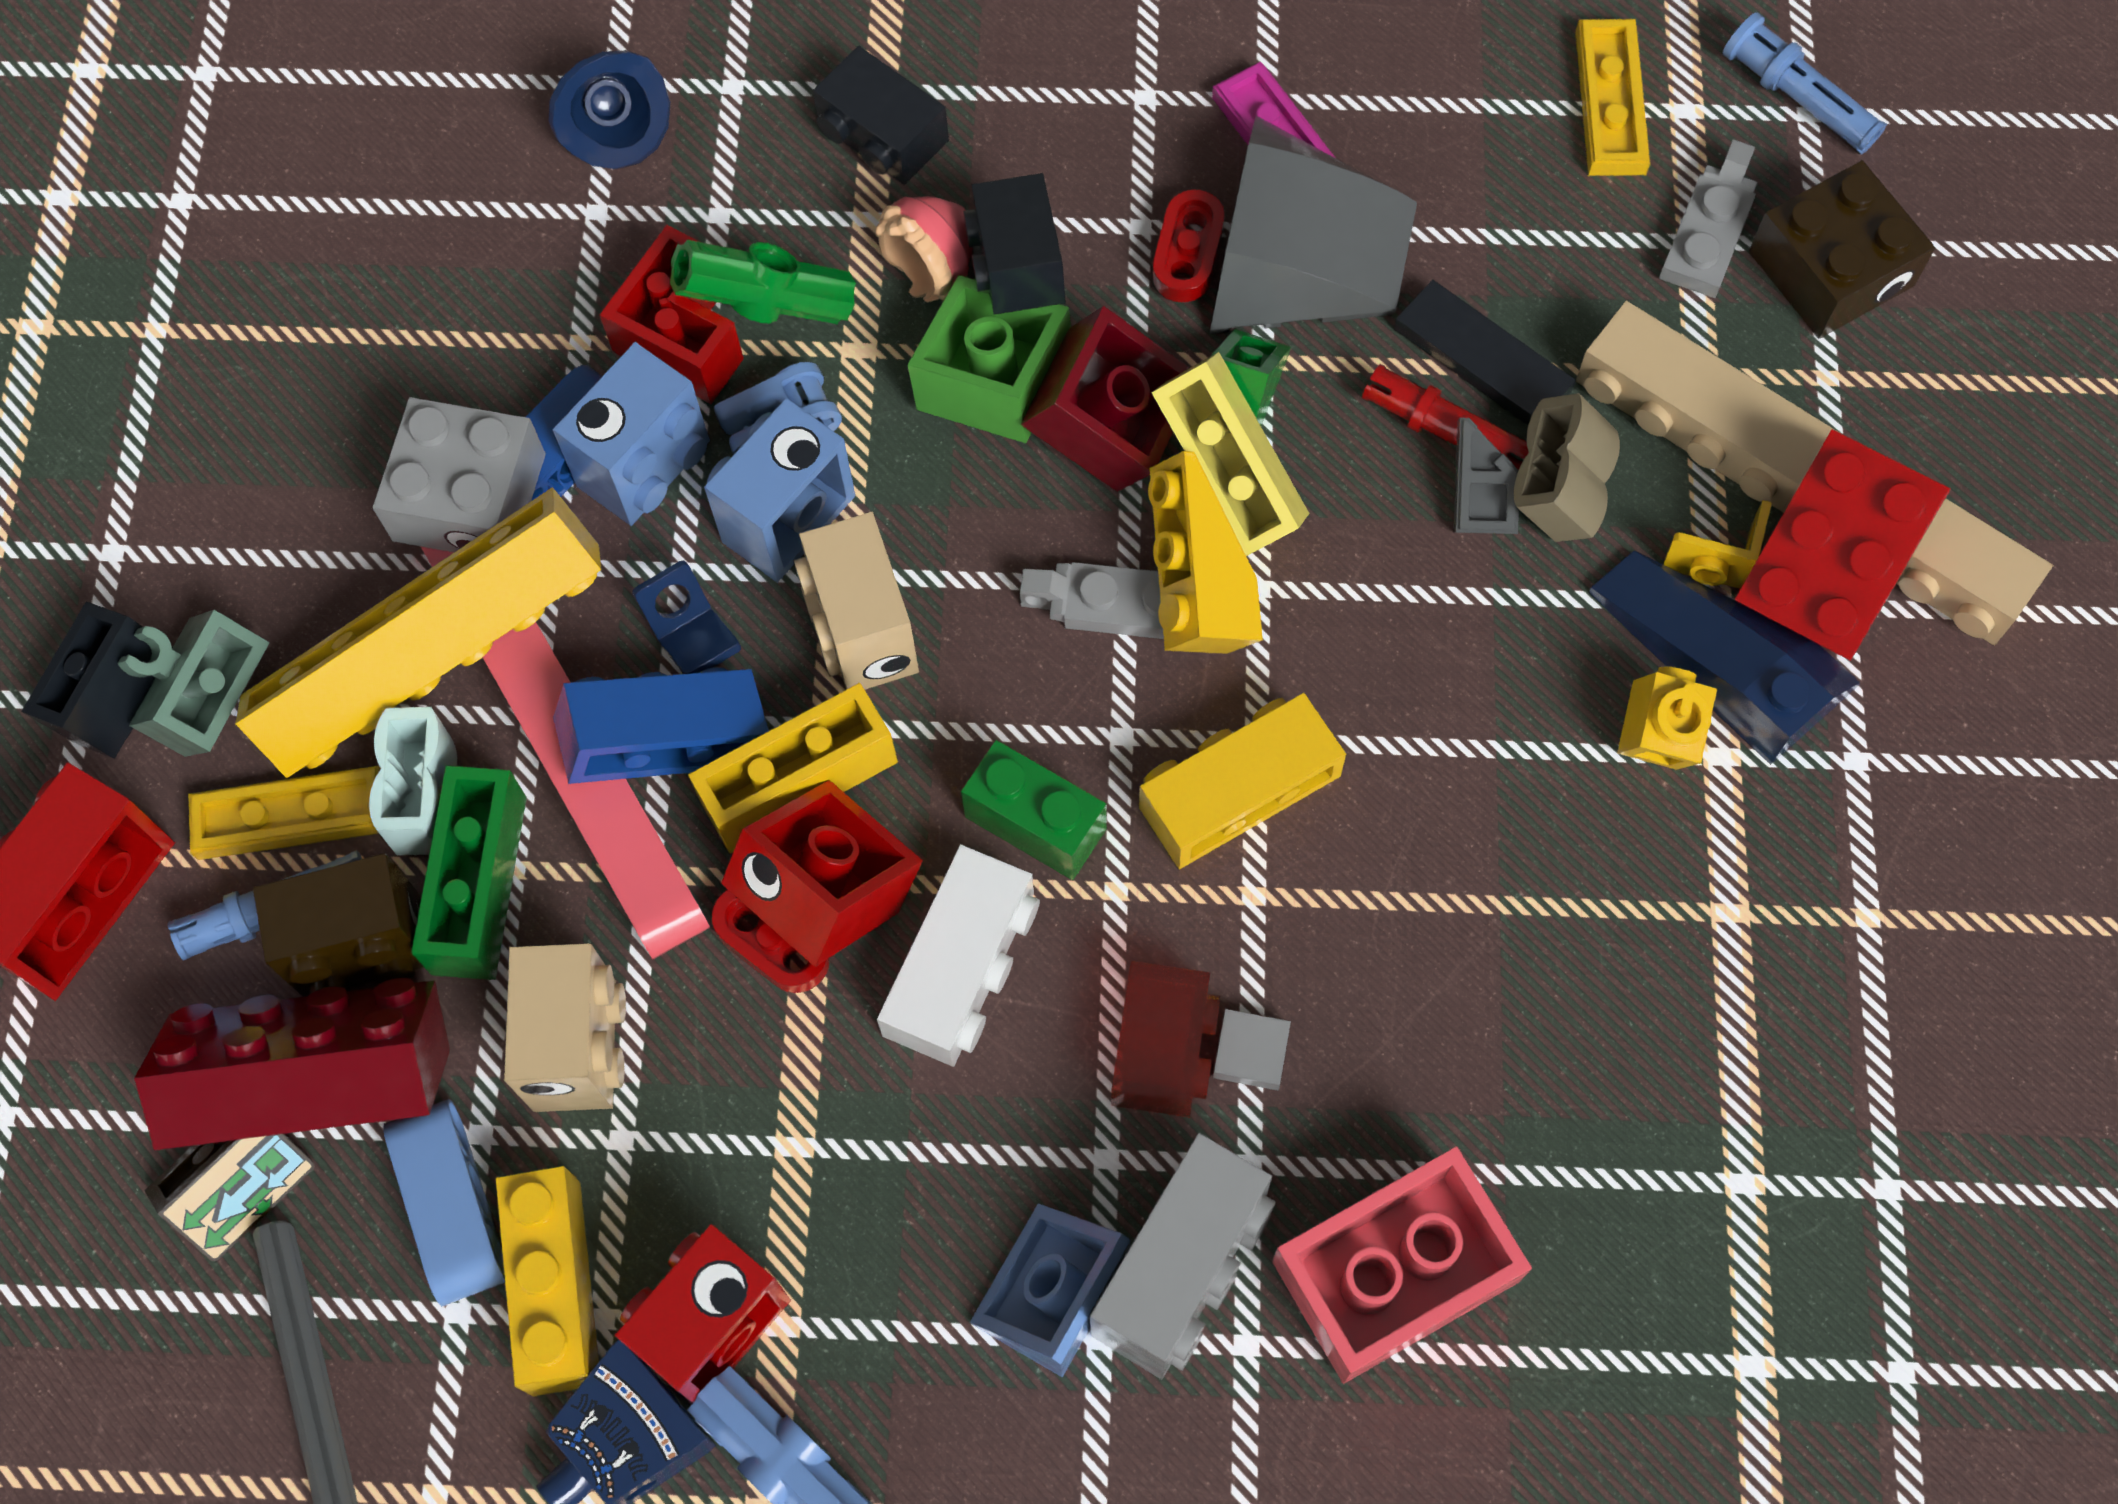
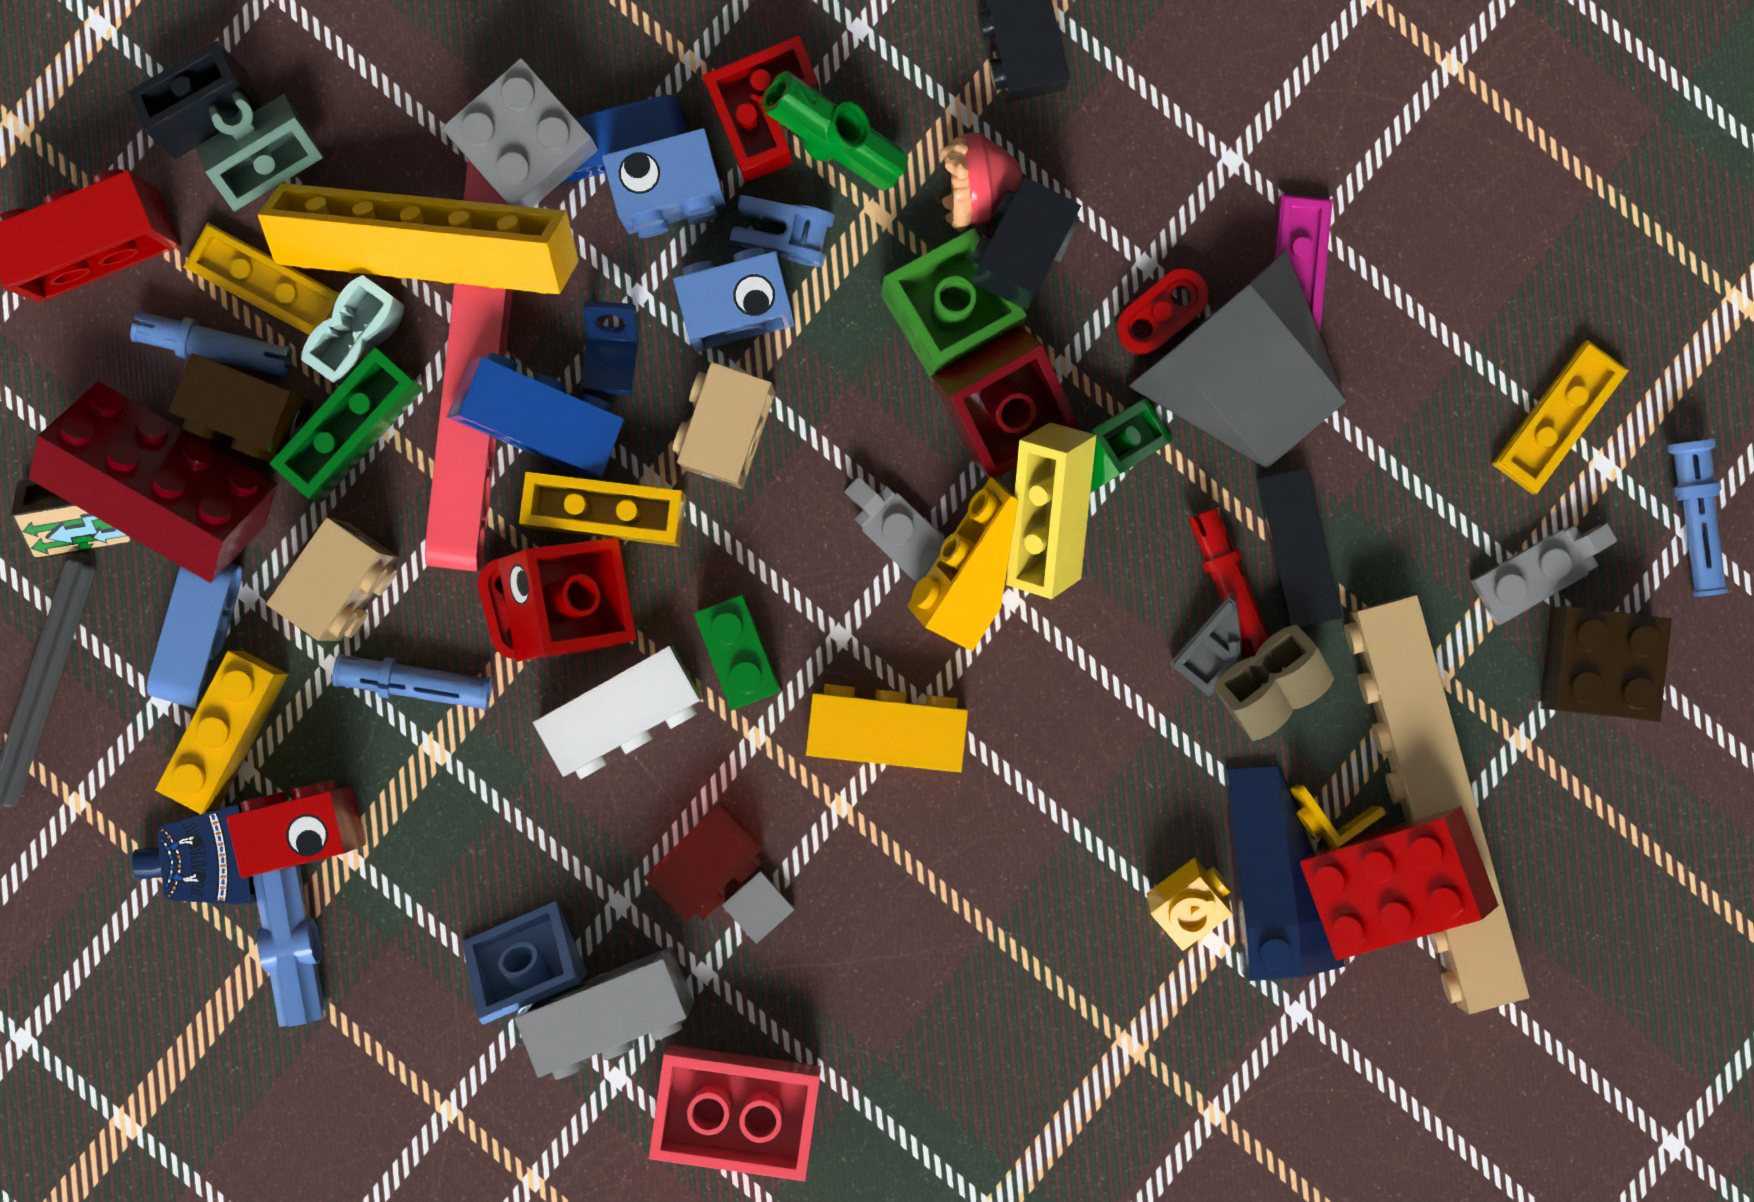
camera: 30 degrees right, 20 degrees up
none -> medium blue pin [332,653,493,711]

